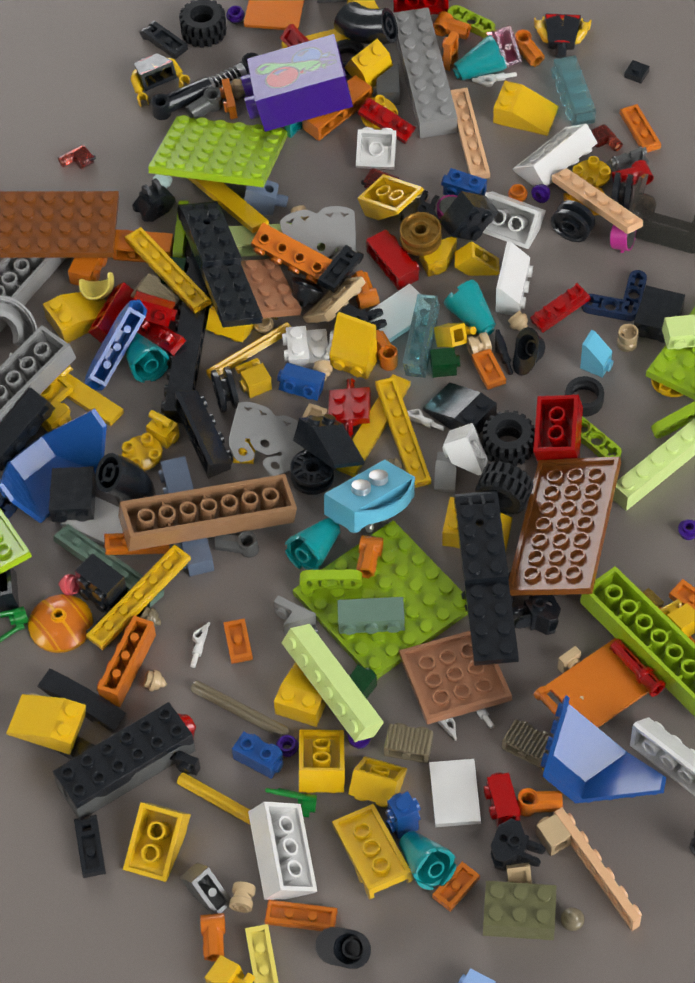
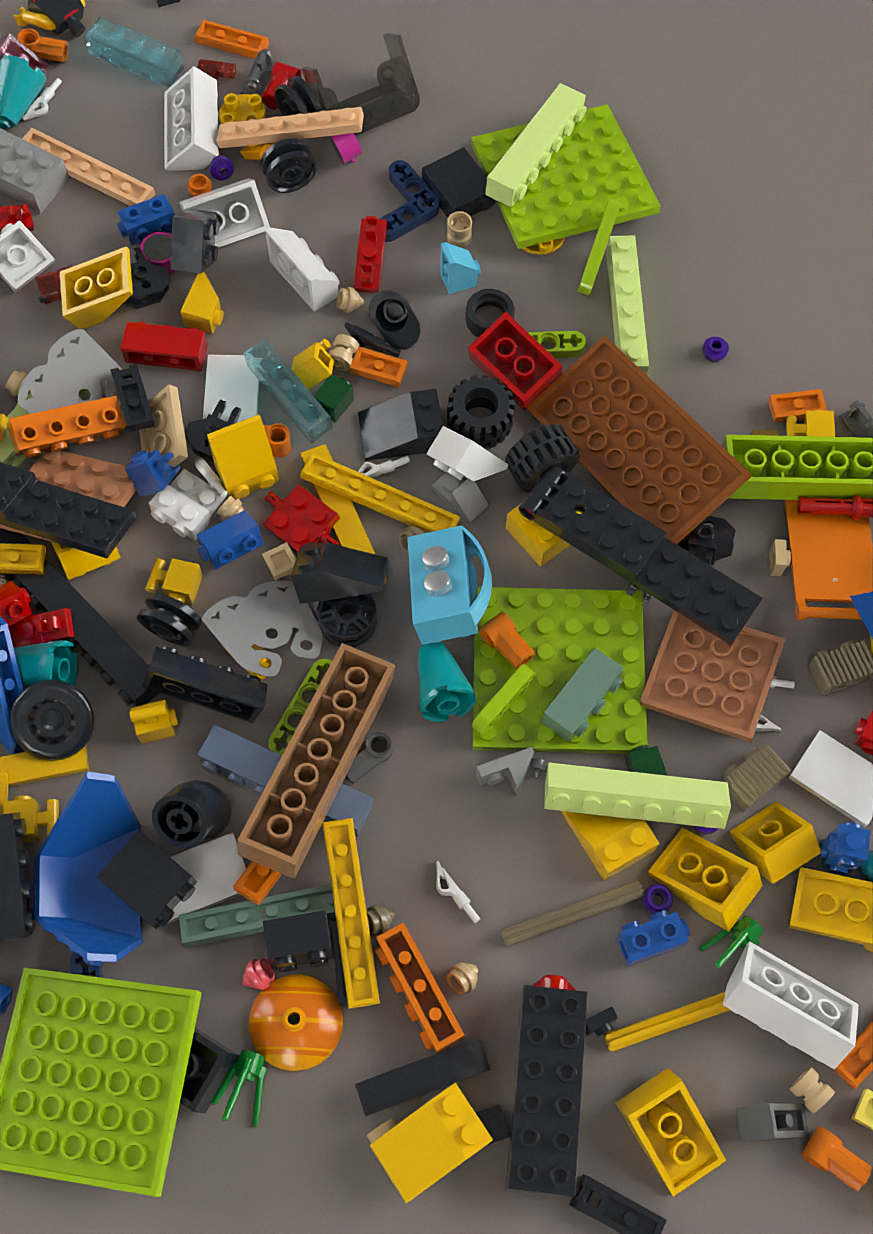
camera: 55 degrees left, 10 degrees up
yellow dish [121,433,163,471] -> none
yellow axle [206,322,291,380] -> none
orange plate [223,618,253,664] -> none
black piece [292,277,324,307] -> none
orange piece [351,270,380,310] -> none
pearl gold wheel [400,212,442,256] -> none
teal cone [443,280,496,336] -> none
yellow slope [454,241,500,276] -> none
yellow slope [493,81,559,136] -> none
none -> black wheel [10,680,94,761]
none -> blue brick [125,450,181,497]

